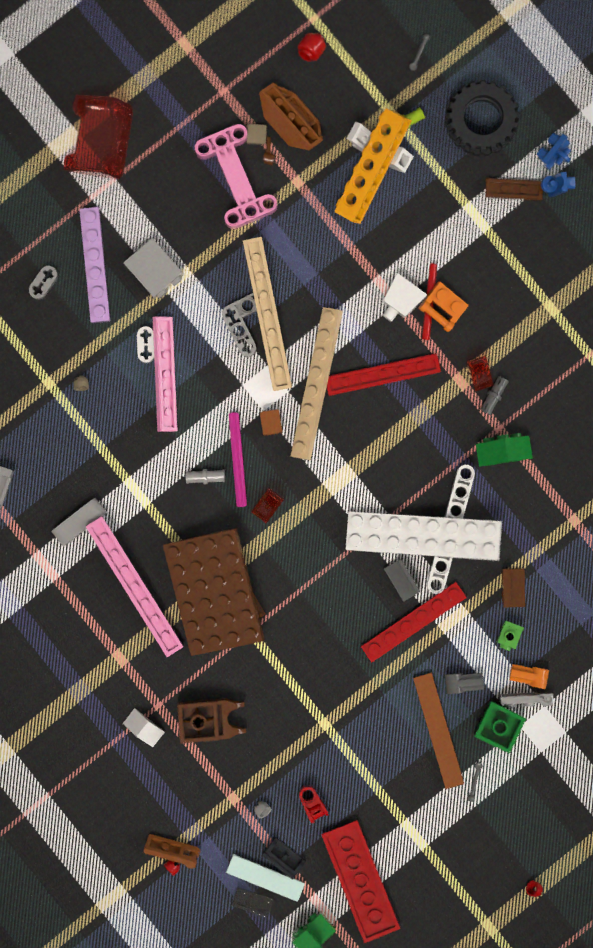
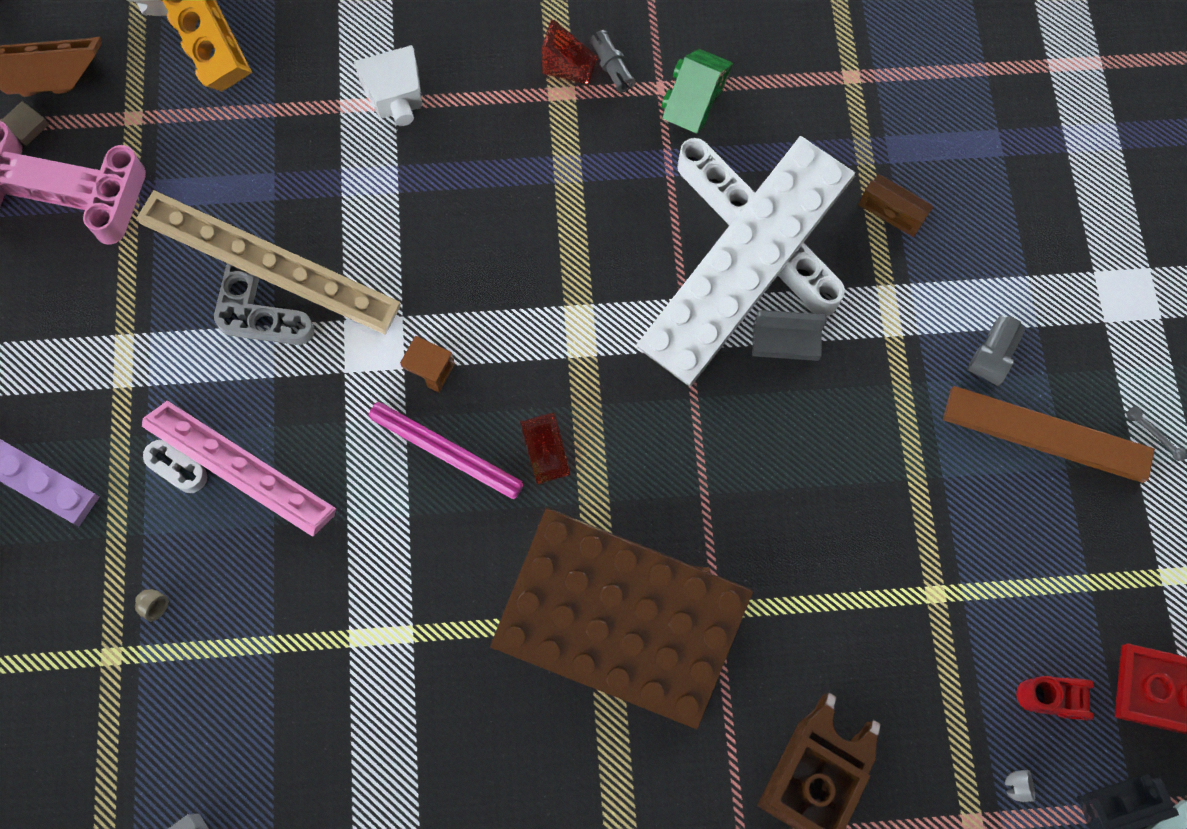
camera: 60 degrees left, 15 degrees down
light grey beam [52,498,107,547] -> none
bright pink plate [85,516,183,657] -> none
light grey panel [124,238,183,299] -> none
light grey pin [186,469,225,484] -> none
reddish brown hand [263,137,275,165] -> none
tan plate [291,307,343,460] -> none
red tile [327,353,441,396] -> none
red plate [361,582,467,663] -> none
orange plate [418,281,469,332] -> none
red bar [422,264,437,340] -> none
green brick [473,701,526,754] -> none
bright green brick [496,620,524,651] -> none
light grey hinge [499,692,554,708] -> none
orange piece [509,664,549,689] -> none

